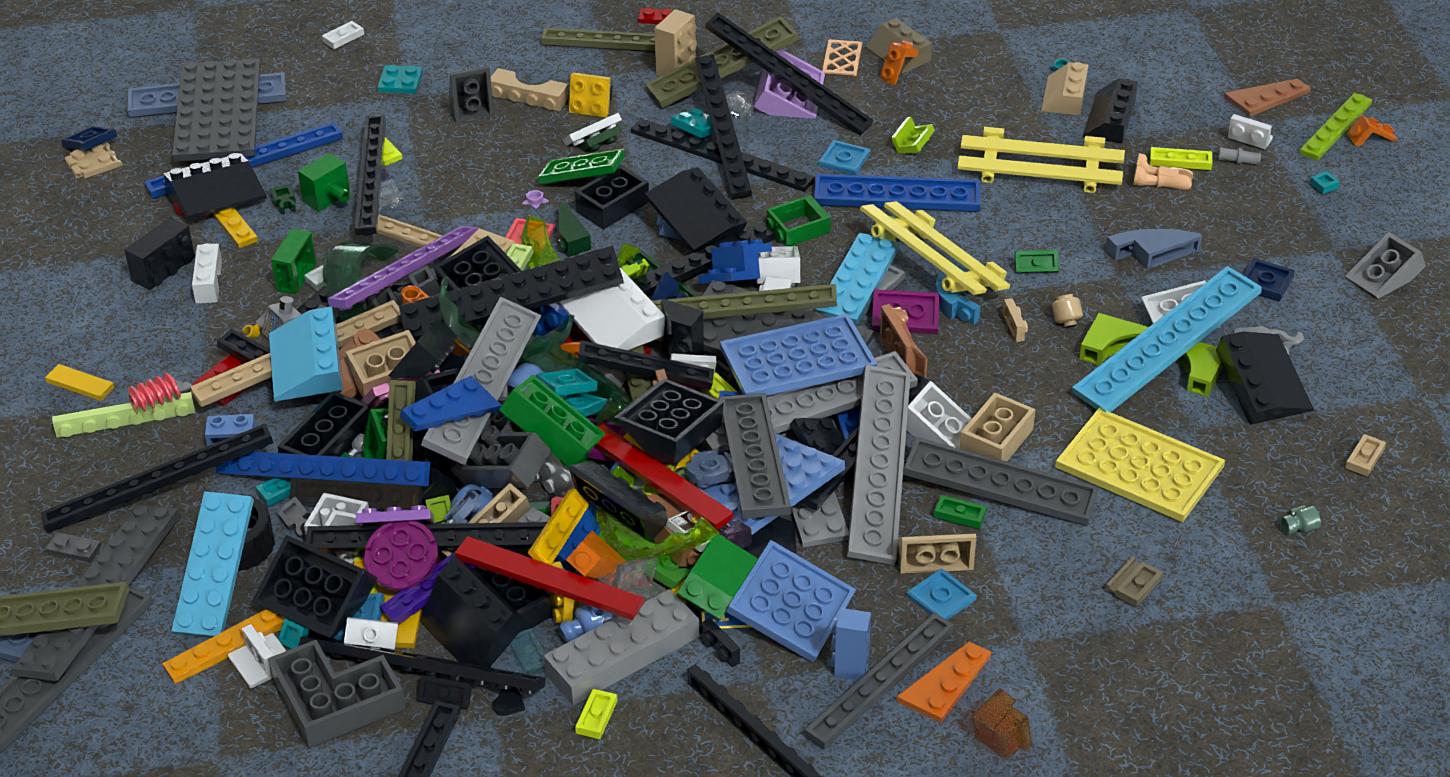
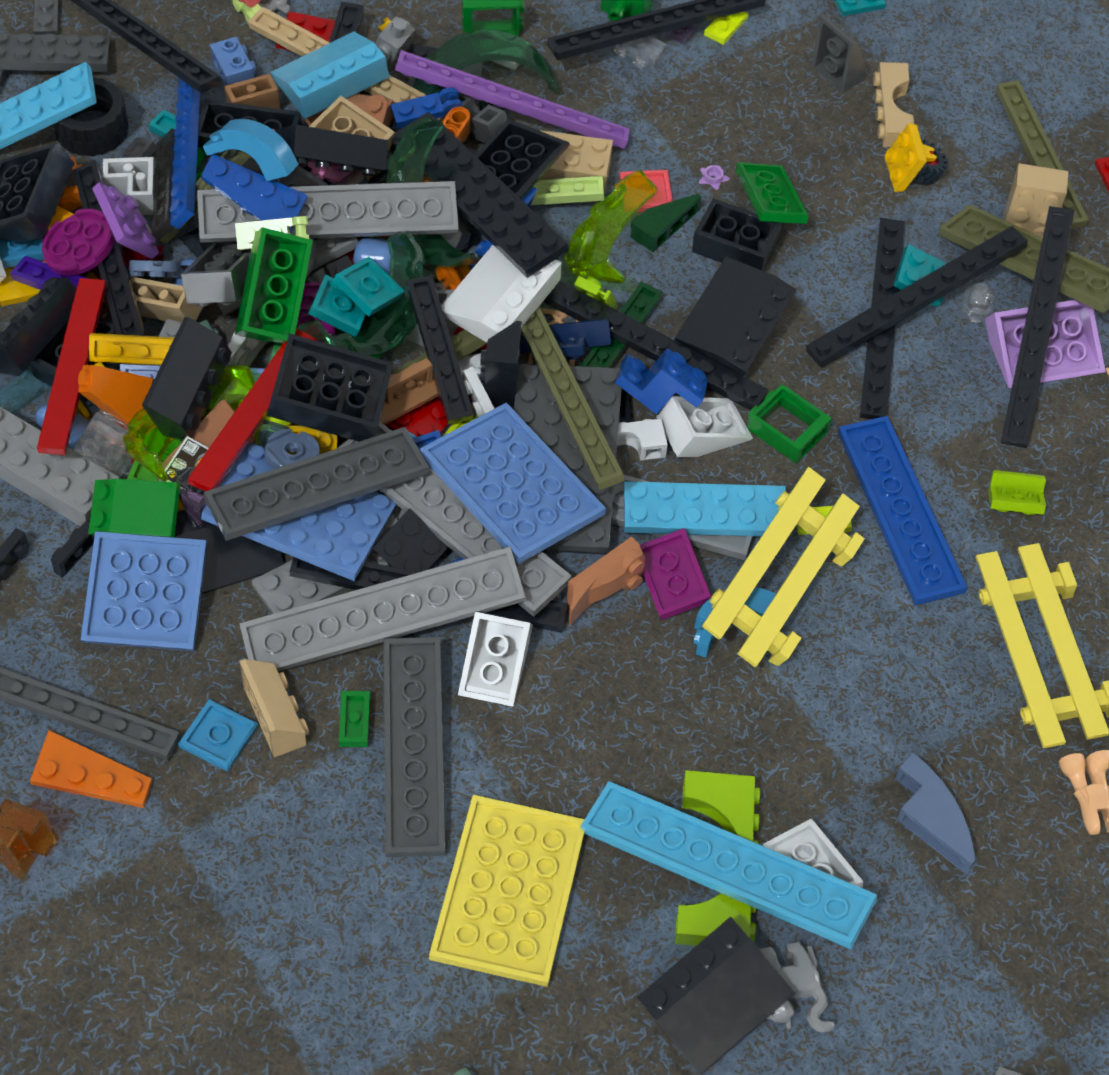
camera: 65 degrees right, 15 degrees up
tan tile [377,215,442,248] -> none
lime plate [425,495,451,522] -> none
white plate [562,113,622,147] -> none
dark green plate [579,125,622,152] -> none
dark azure tile [818,140,871,175] -> none
medium blue brick [830,608,871,680] -> none
tan brick [960,393,1035,461] -> none
tan plate [1003,298,1028,342] -> none
green plate [1014,250,1059,273] -> none
tan head [1052,294,1083,327] -> none
dark tan plate [1106,557,1163,607] -> none
dark blue plate [1243,258,1295,301] -> none
none -> dark azure arch [203,119,299,181]
none -> medium nougat brick [224,74,280,109]
none -> plate [235,216,309,250]
none -> blue hinge [391,87,463,129]

